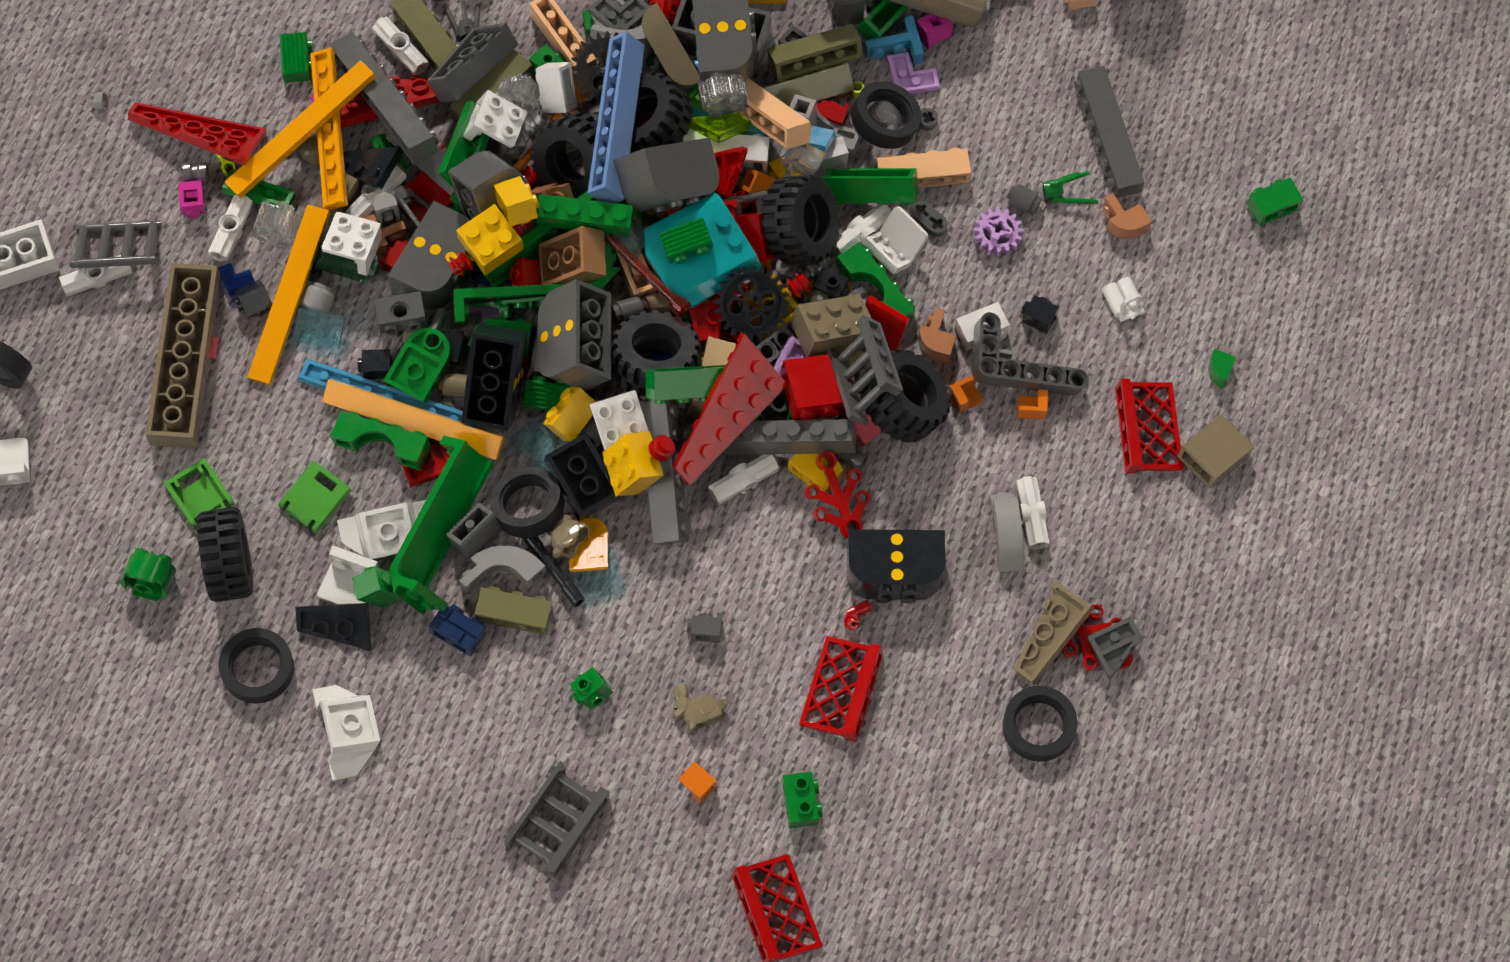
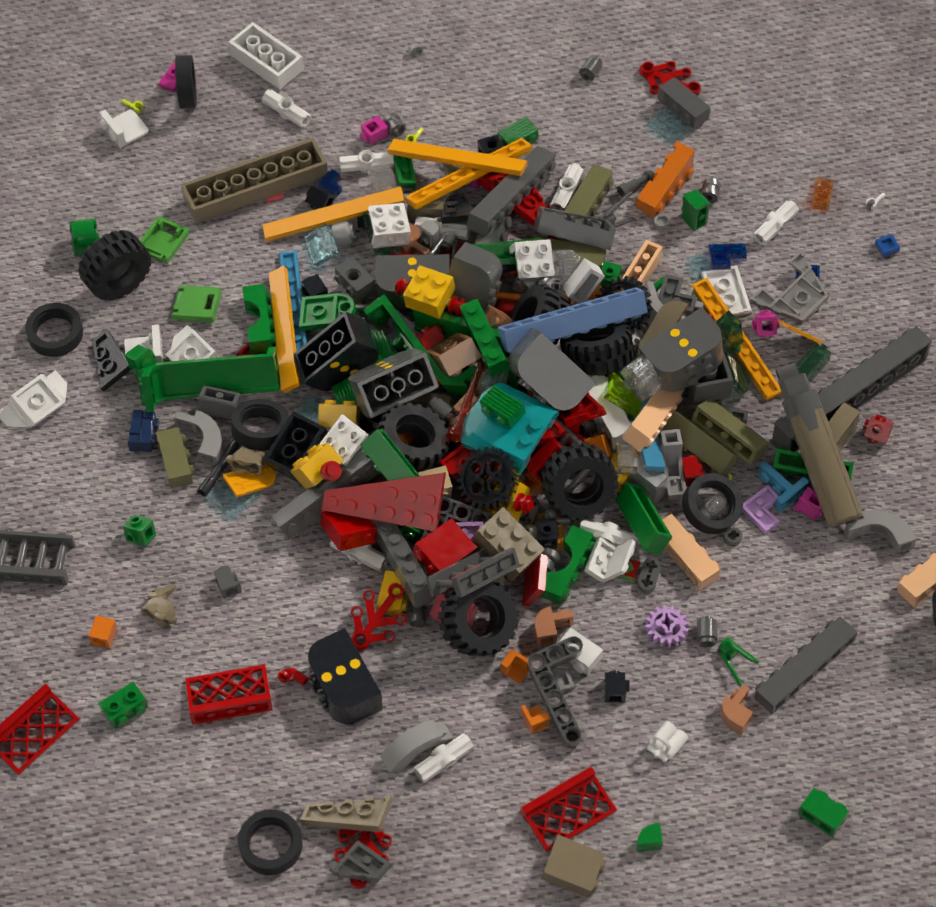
camera: 65 degrees right, 10 degrees down
dark grey bar [70,221,161,268] -> none
red wing [128,102,266,165] -> none
yellow brick [494,176,539,226] -> none
none -> red brick [320,509,377,551]
none -> black brick [477,134,505,154]

